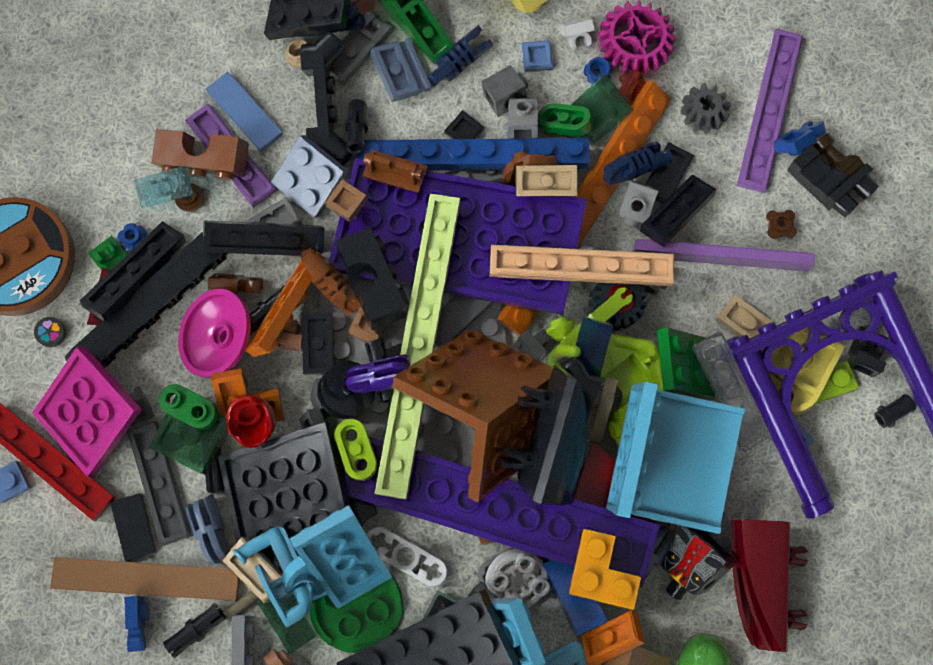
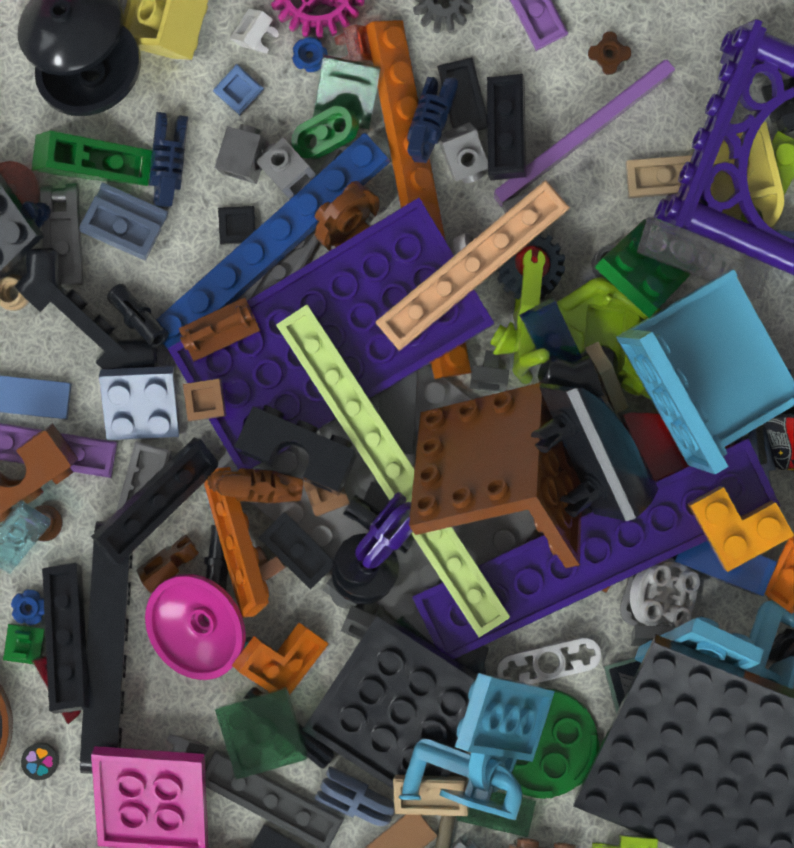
camera: 40 degrees left, 10 degrees up
green plate [159,384,219,430] -> none
red hair [226,395,276,448] -> none
lime plate [335,419,378,481] -> none
tan plate [516,165,577,196] -> none

